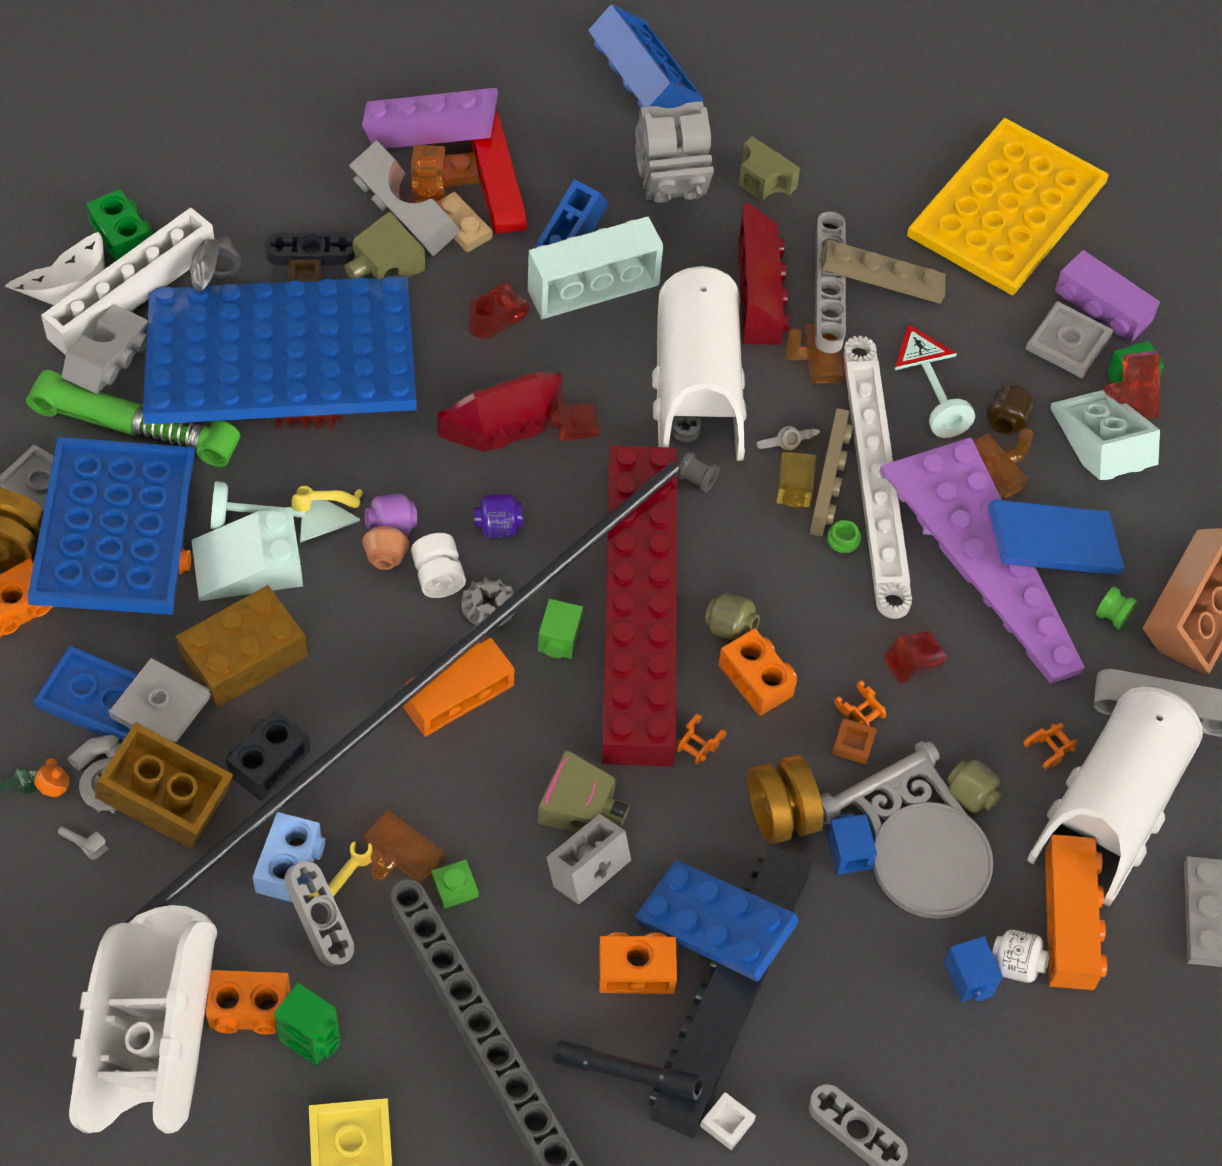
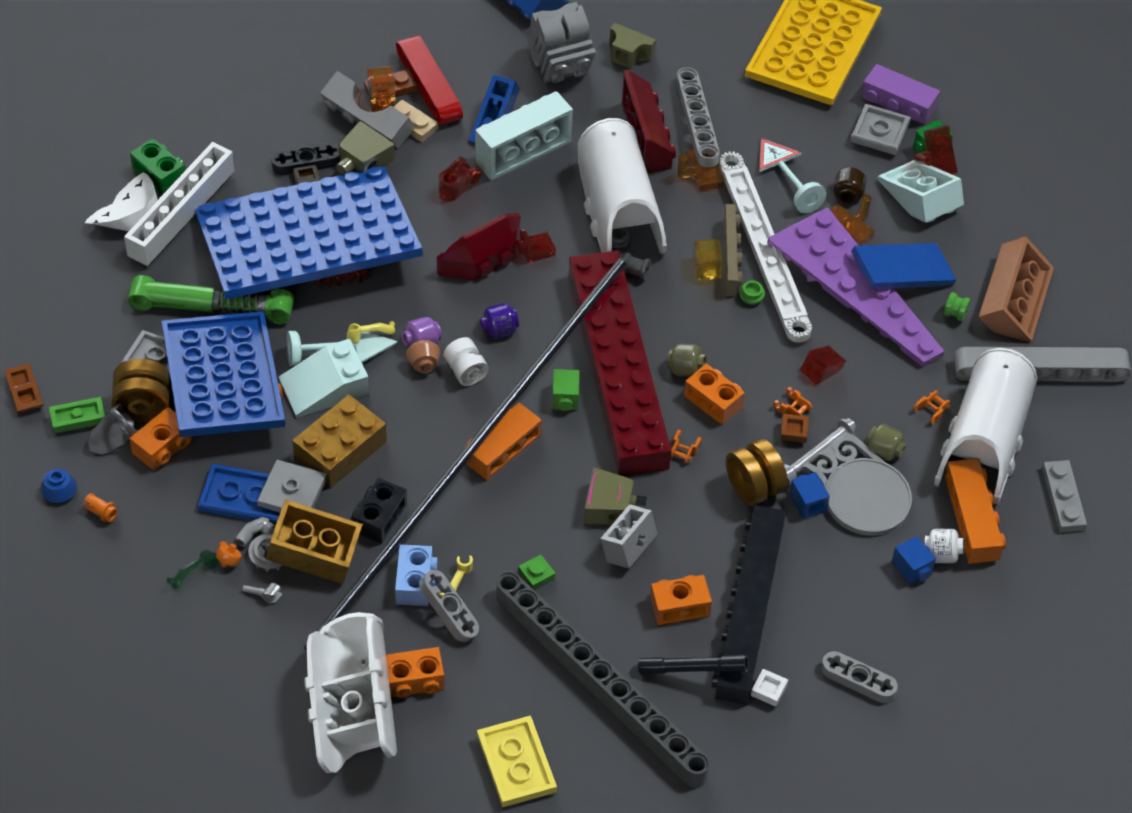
camera: 10 degrees left, 5 degrees down
light grey arch [62,304,149,394] -> none
flat silver piece [190,236,241,292] -> none
green brick [274,983,340,1066] -> none
medium lavender slope [362,88,498,149] -> none
clear orange plate [364,810,444,884] -> none
light grey gear [461,576,515,627] -> none
blue plate [634,860,799,982] -> none
light grey piece [756,426,820,450] -> none
dark tan plate [822,239,945,304] -> none

